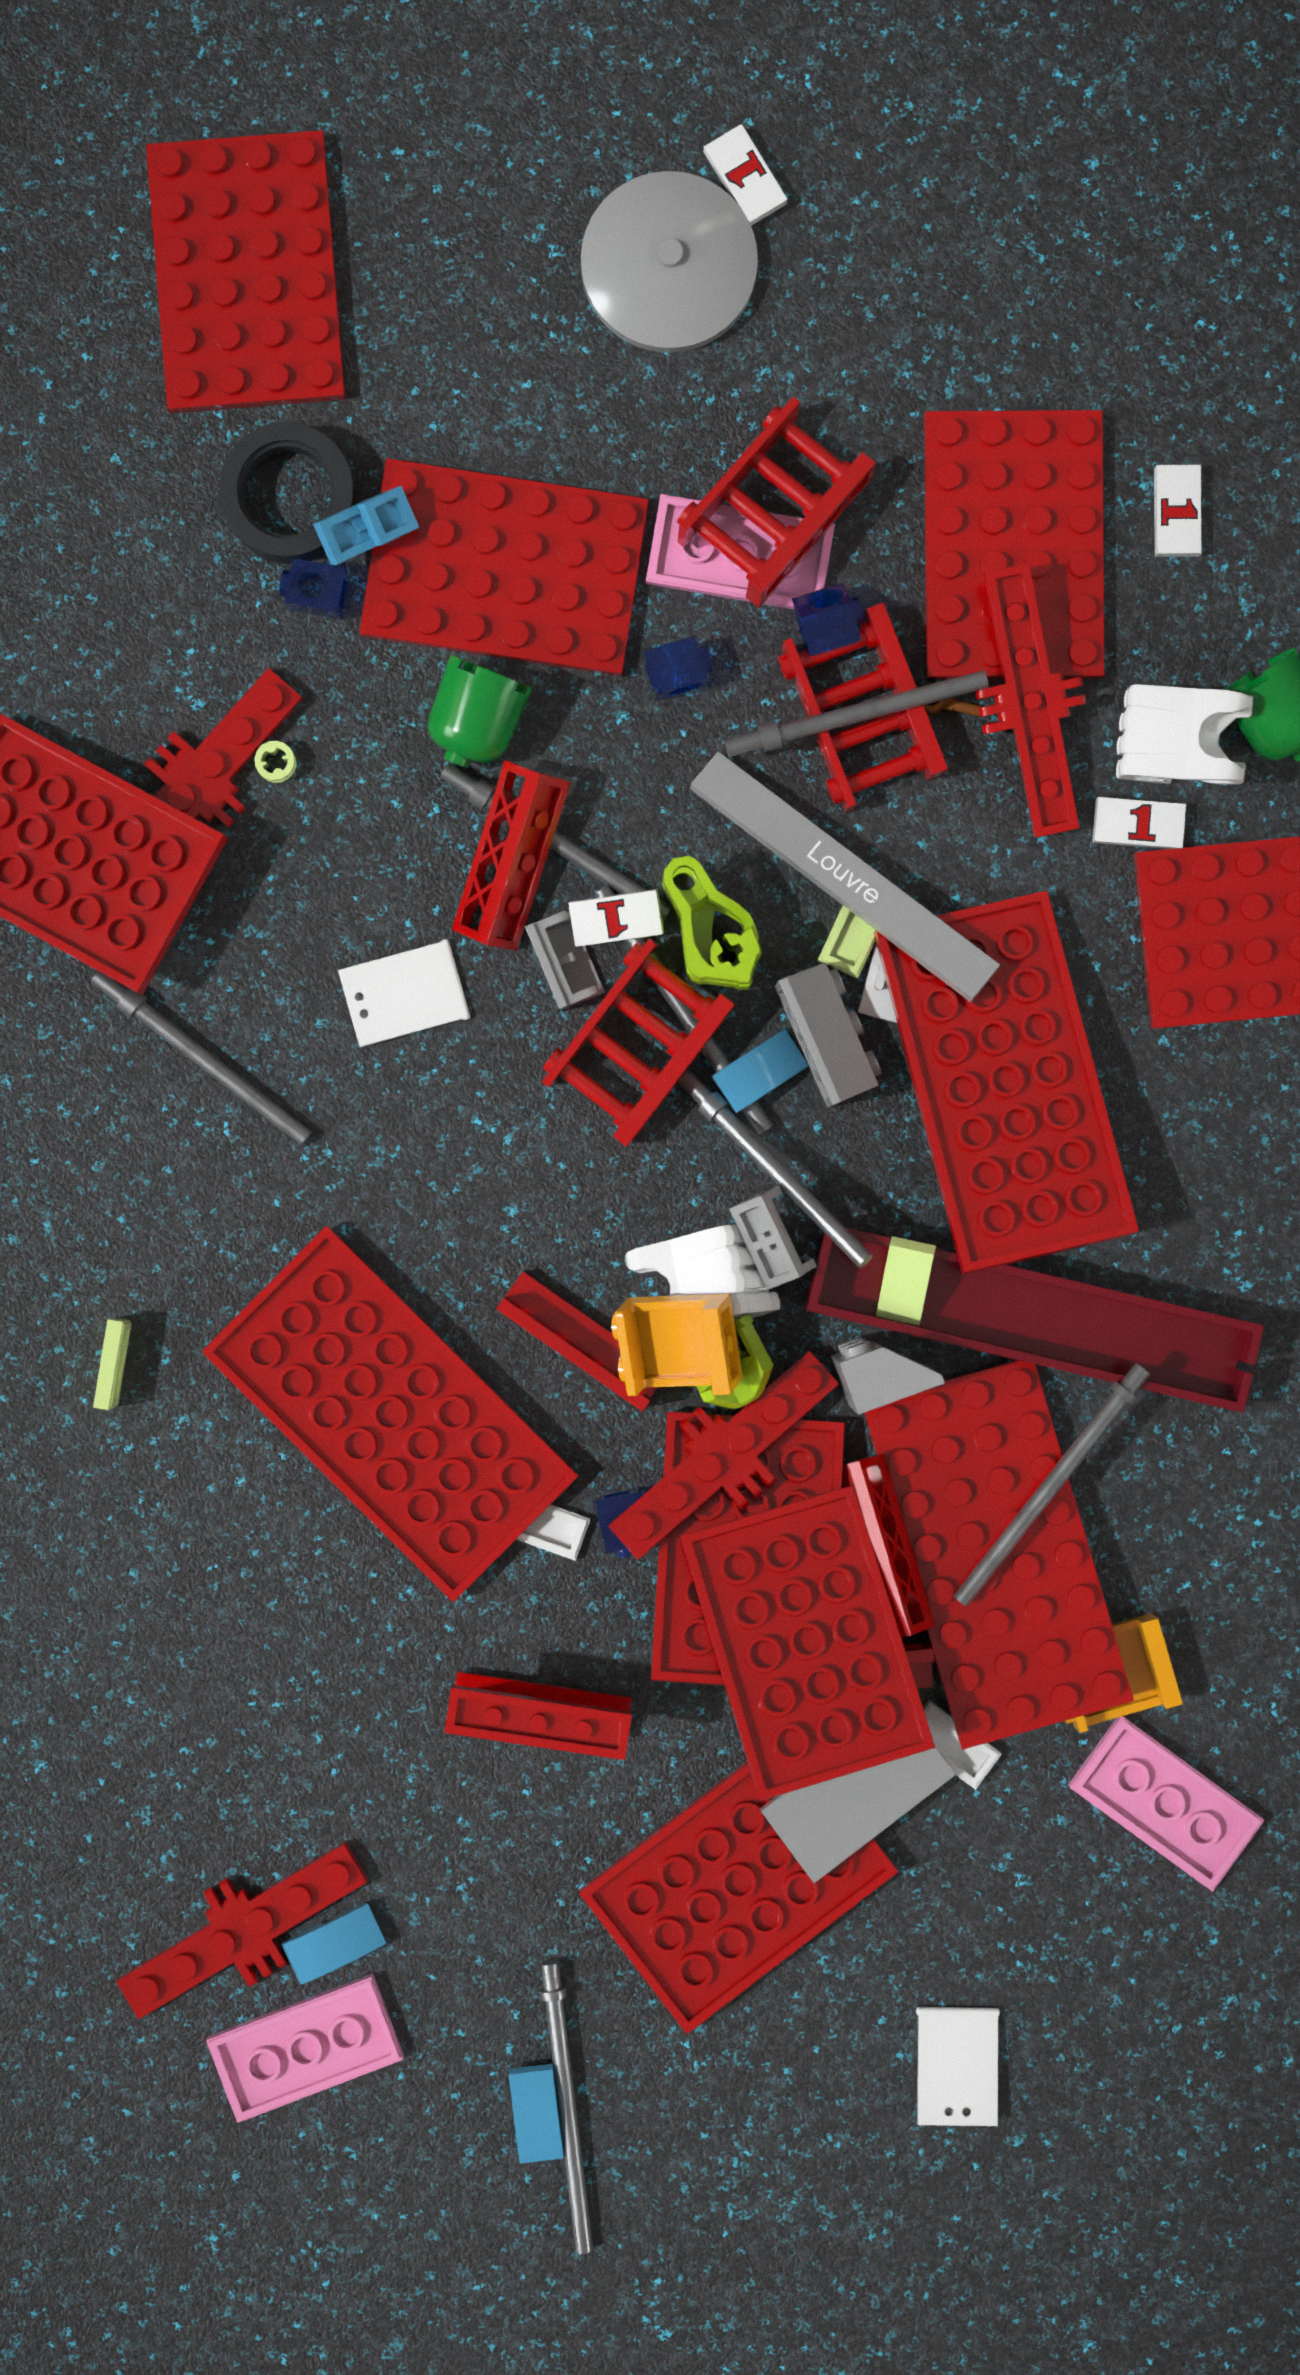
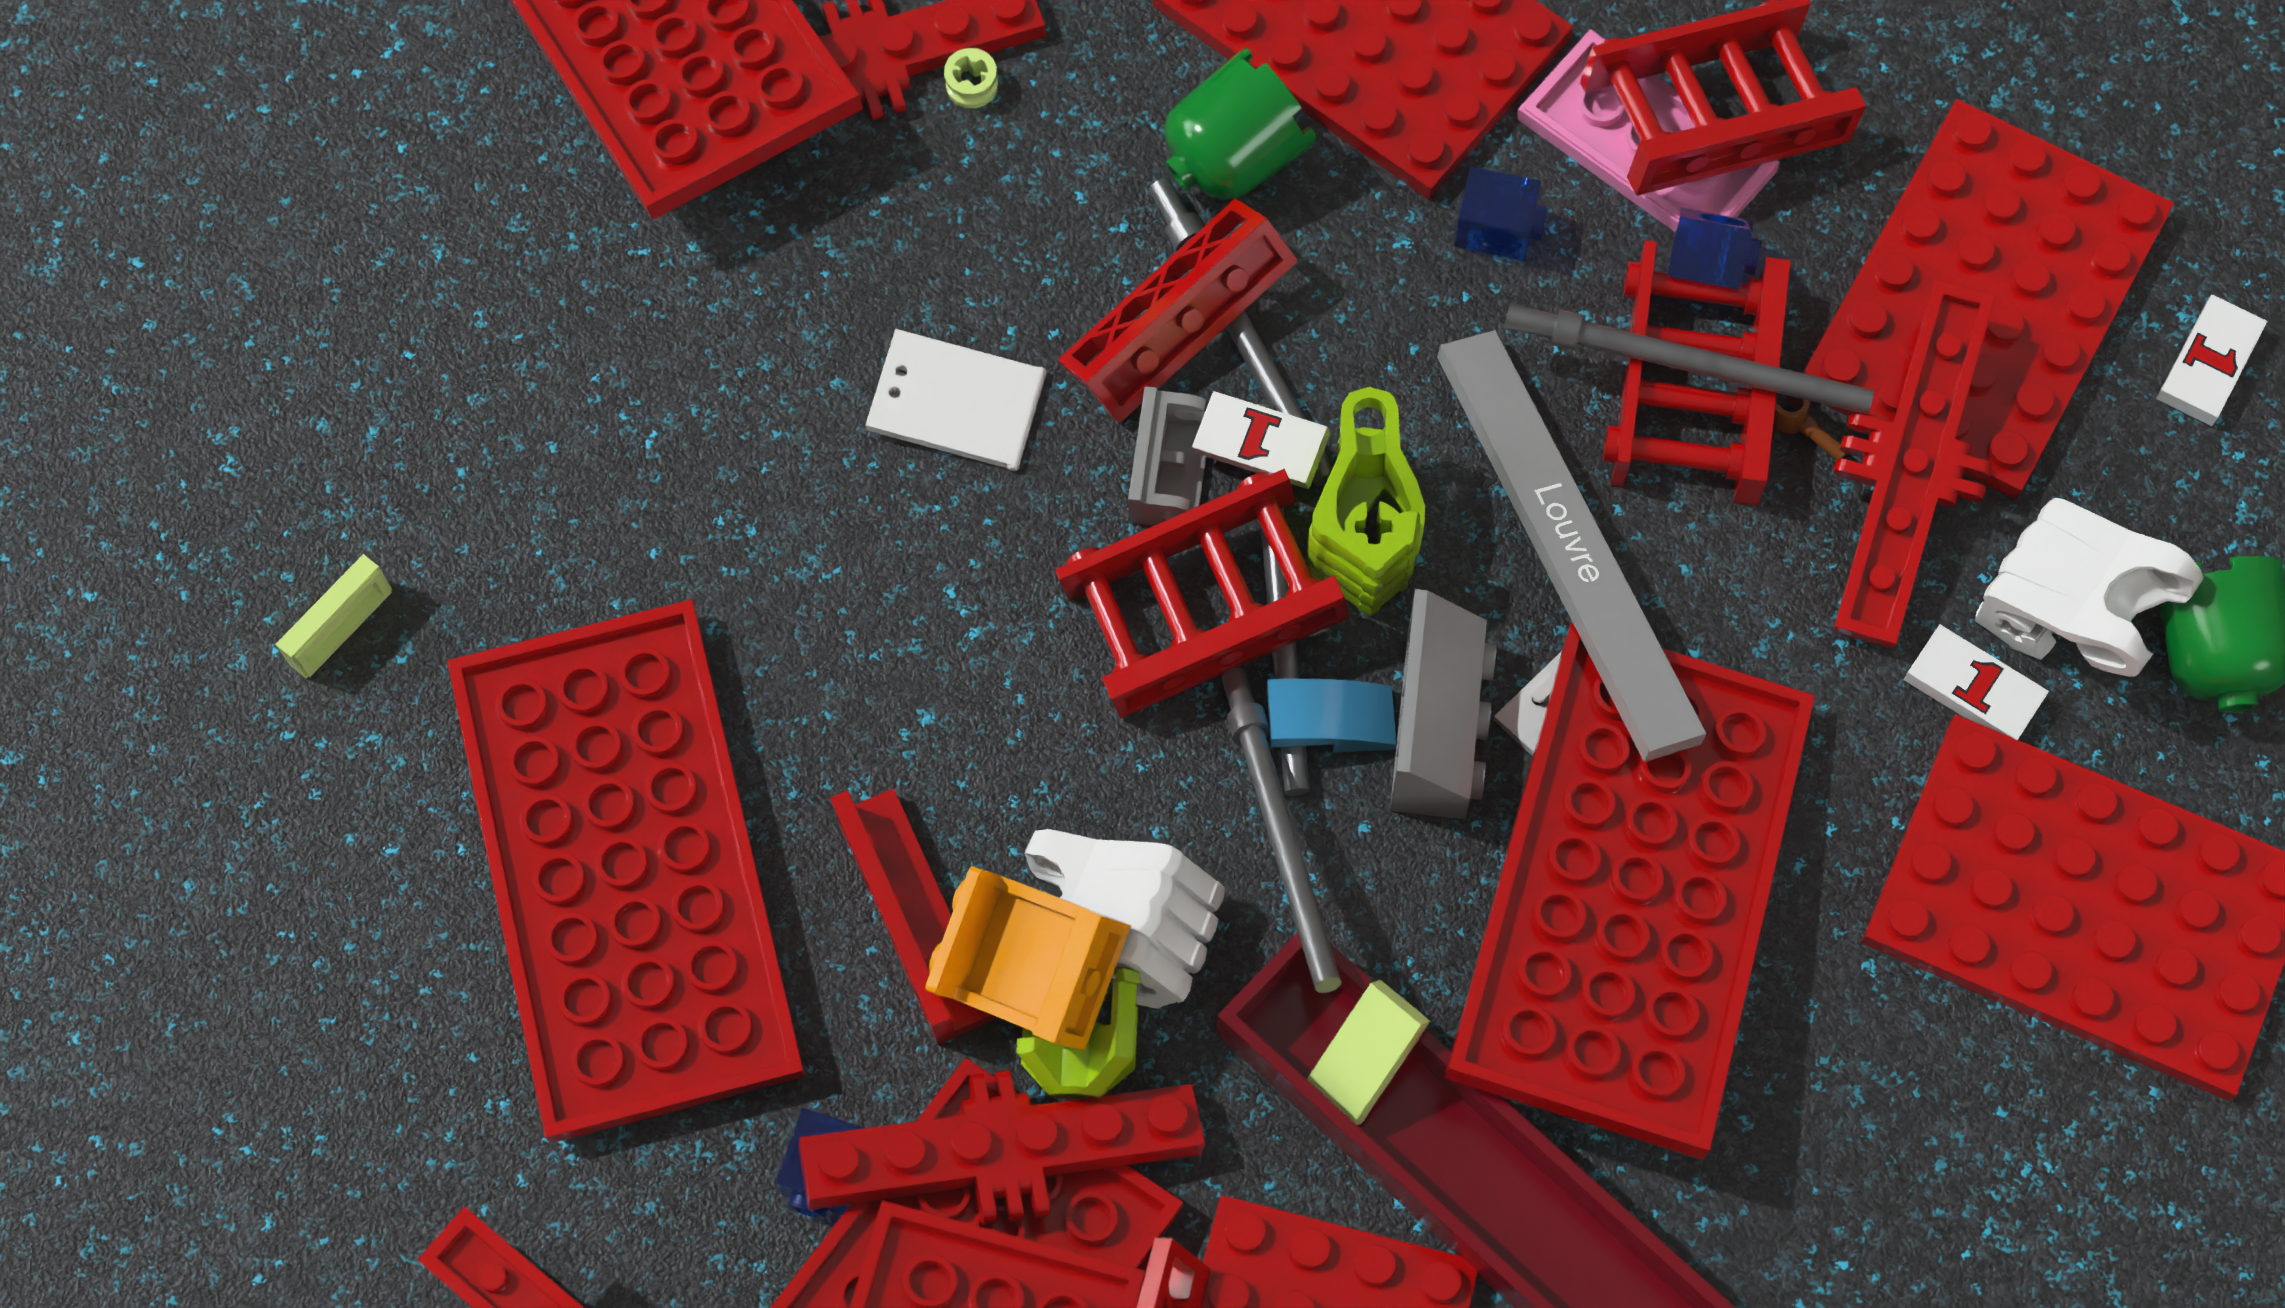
camera: 30 degrees right, 20 degrees down
flat silver bar [91,971,312,1145] -> none
white tile [516,1504,591,1561] -> none
light grey hinge [729,1185,817,1290] -> none
yellowish green tile [817,906,875,979] -> none
light grey slope [831,1336,944,1415] -> none

